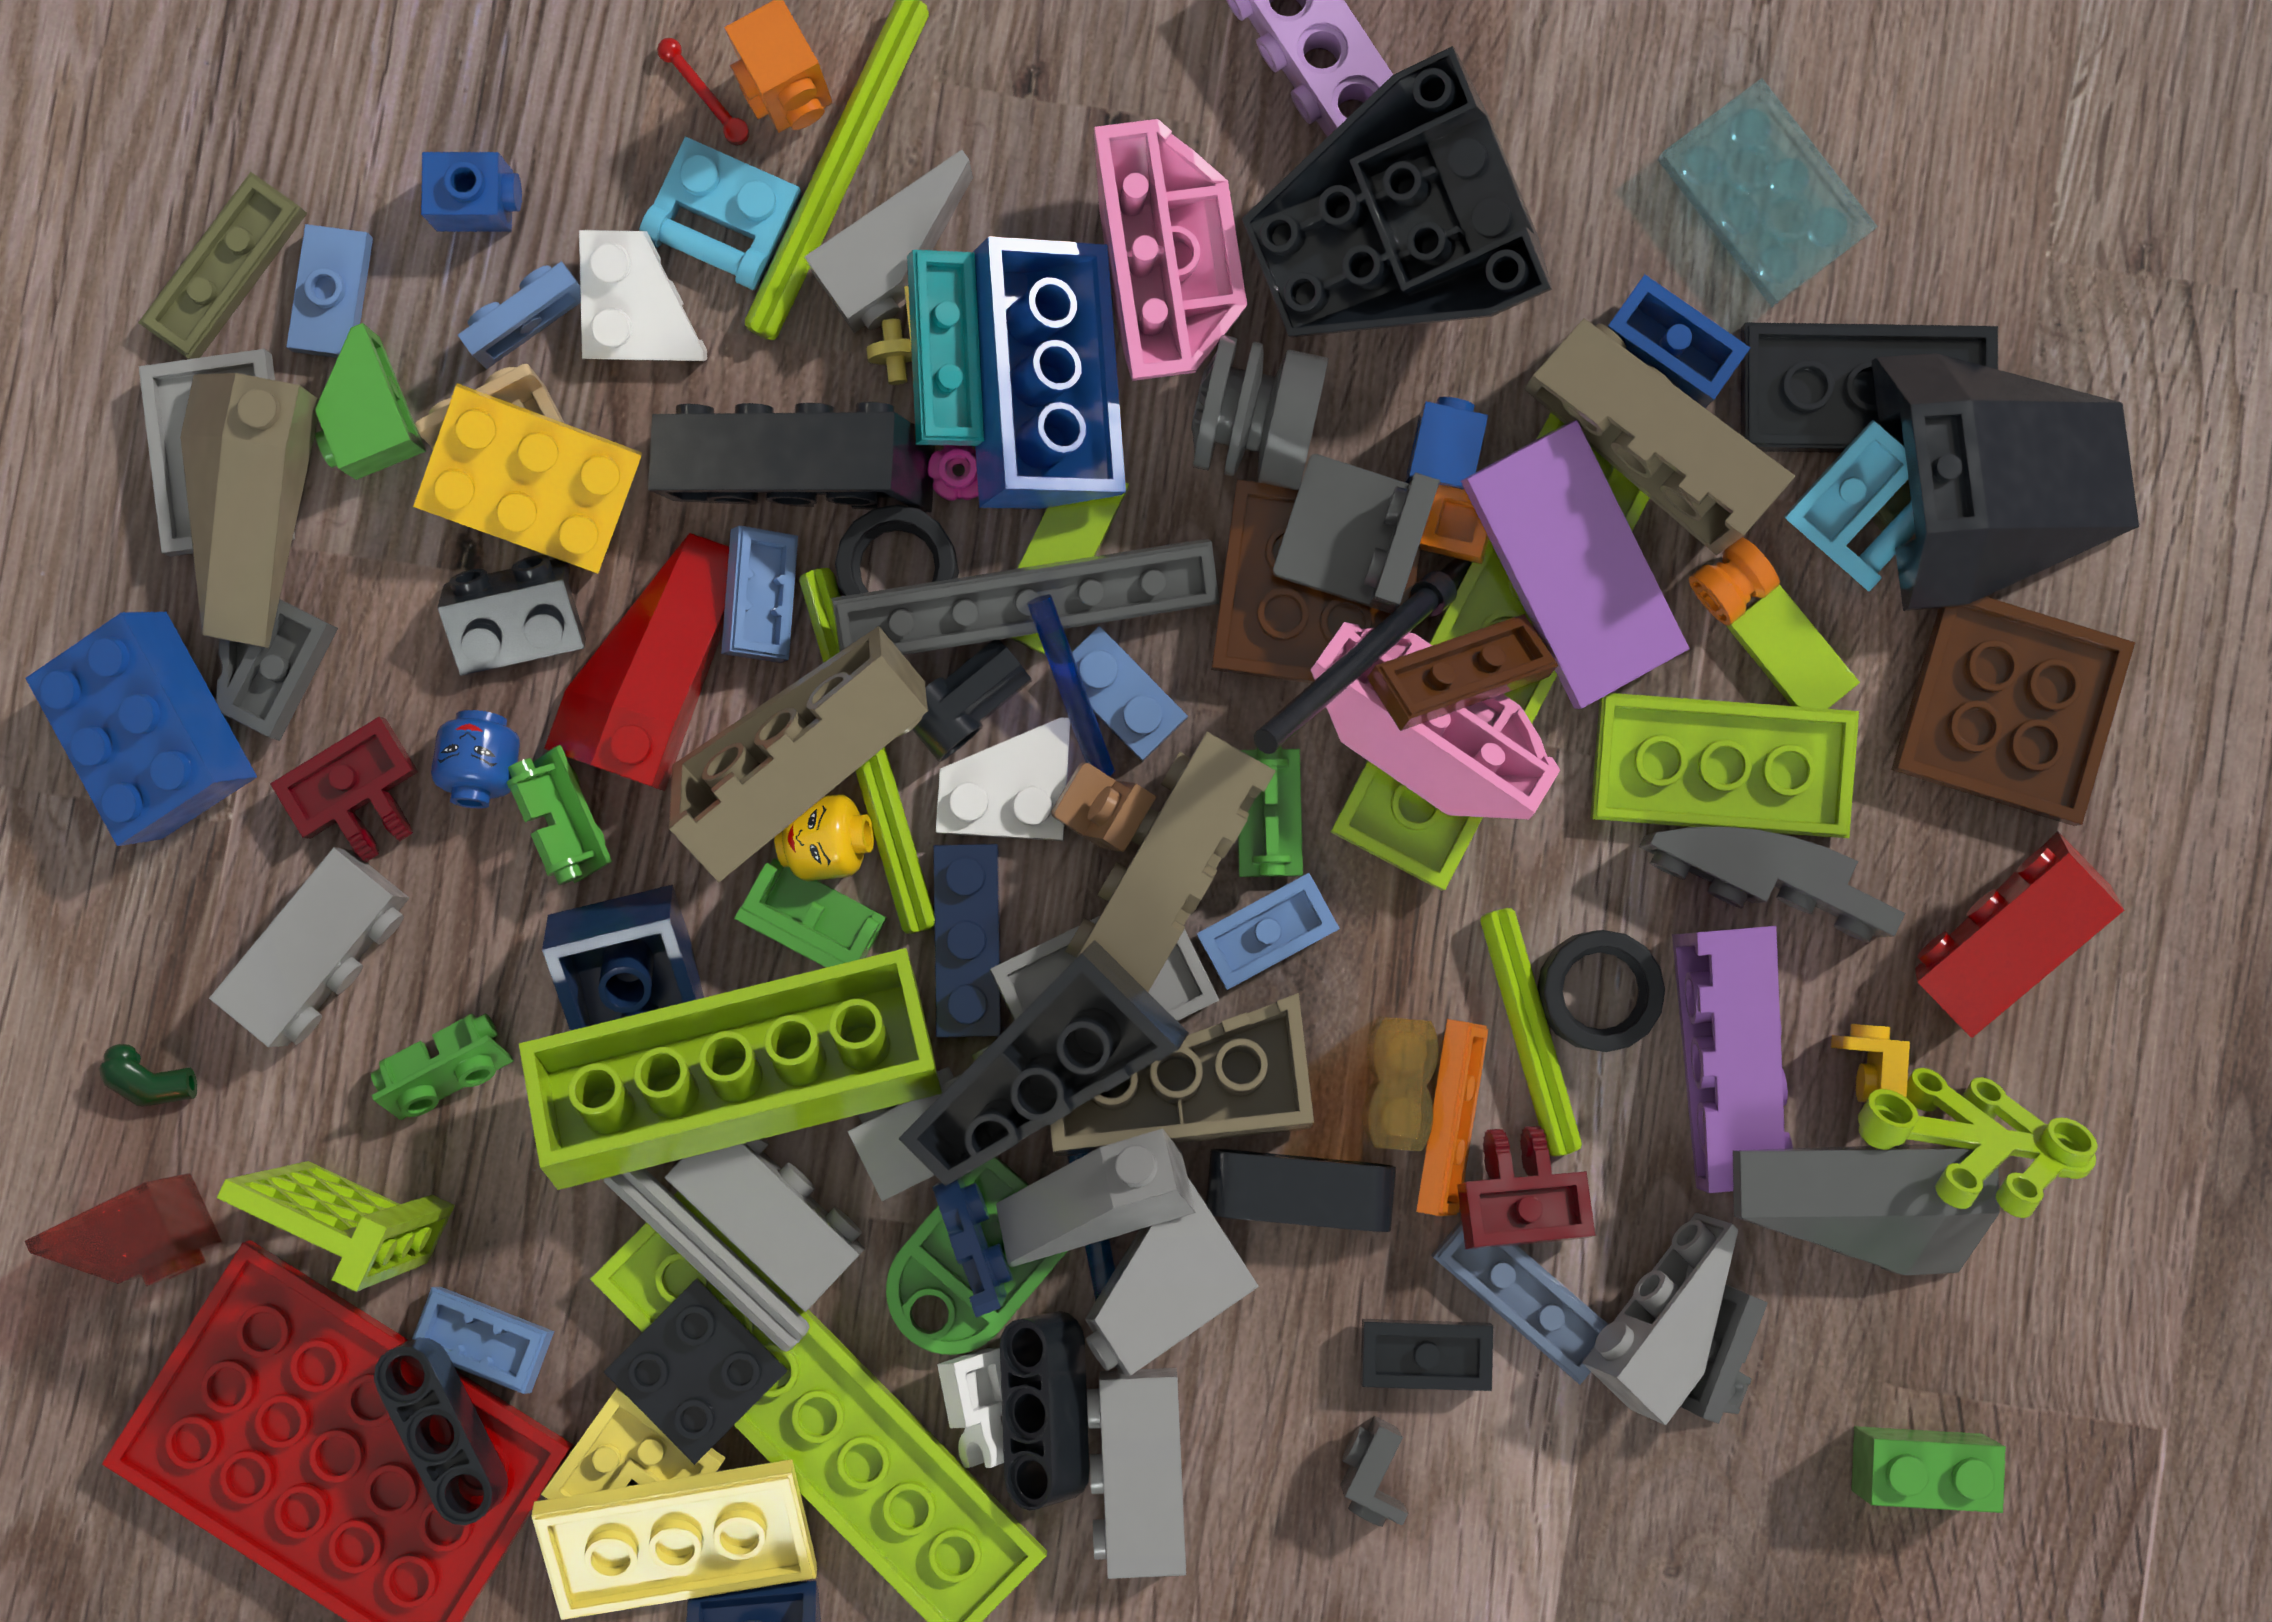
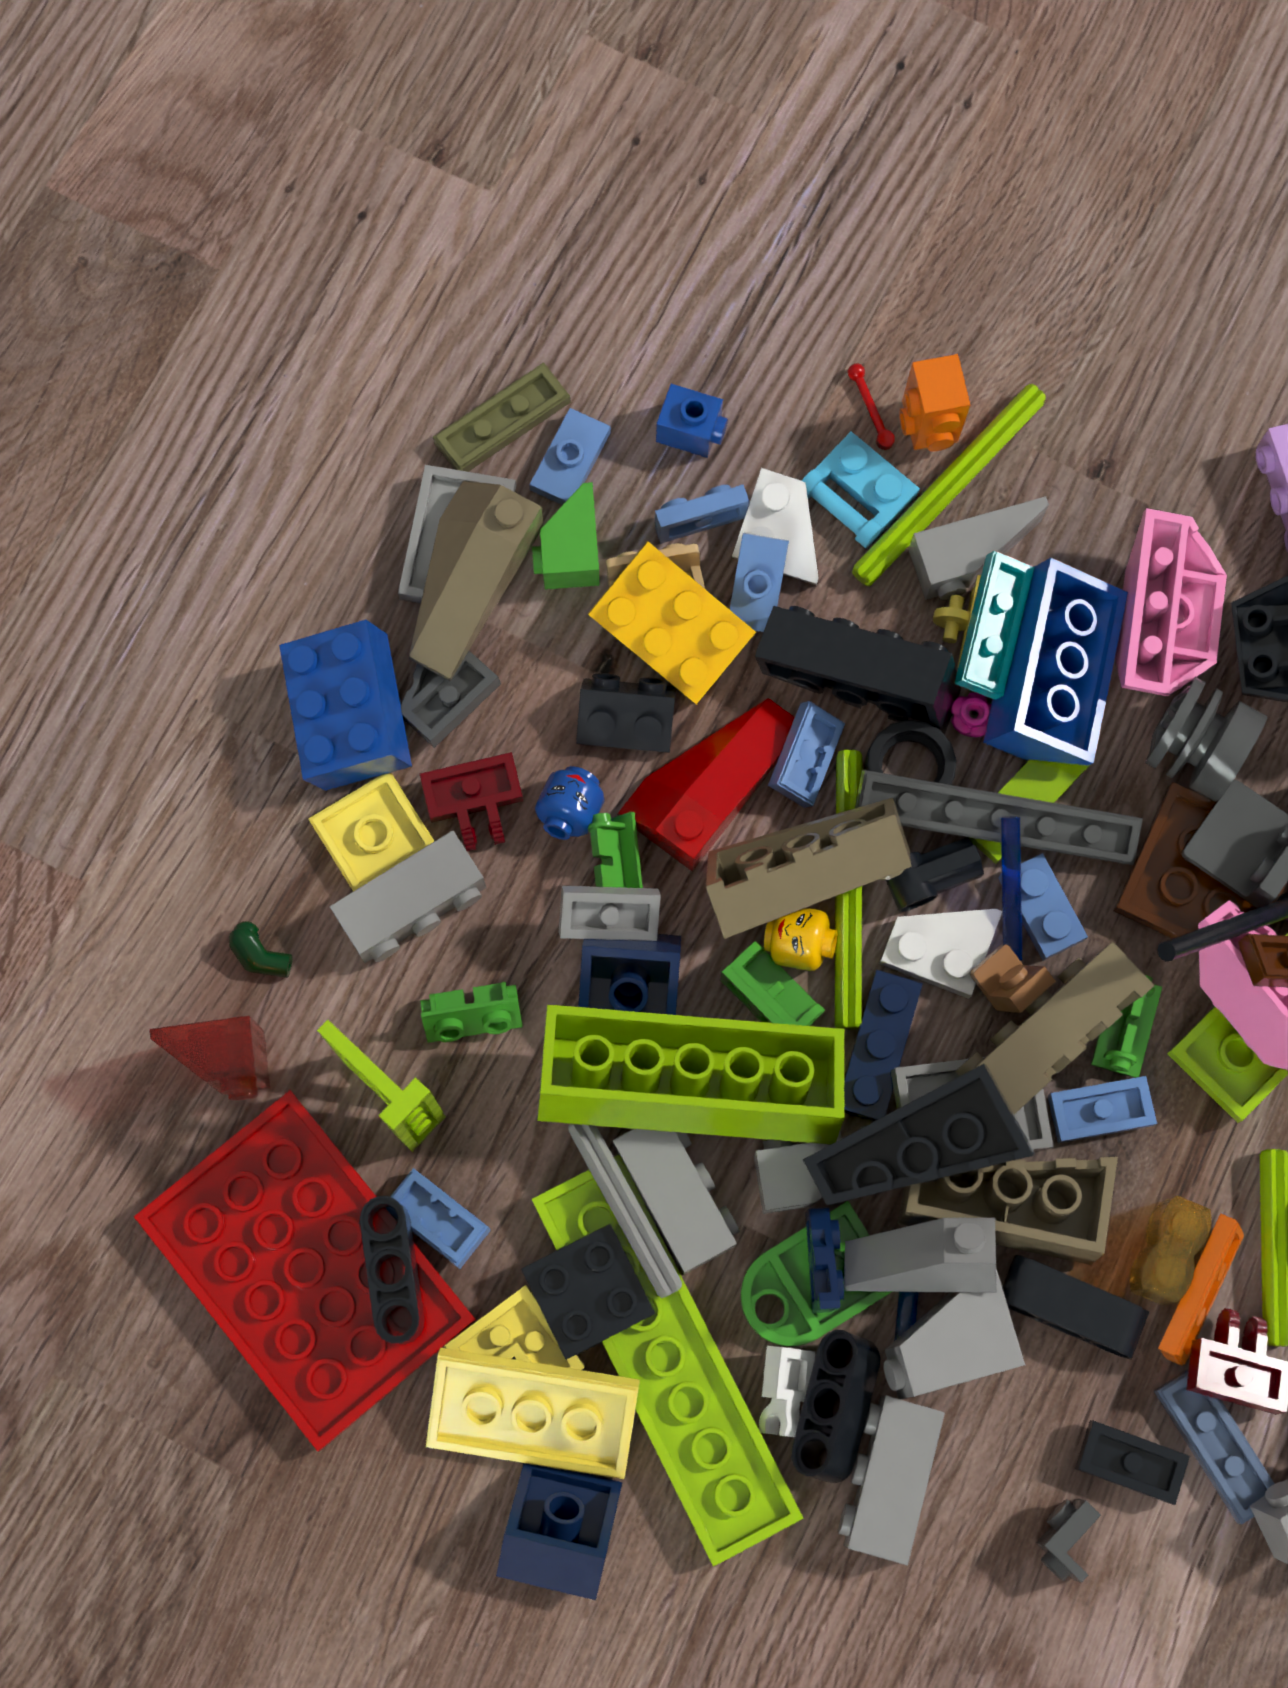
camera: 15 degrees right, 10 degrees down
none -> light yellow tile [309,773,434,892]
none -> light grey plate [559,886,661,941]
none -> medium blue plate [730,533,789,632]

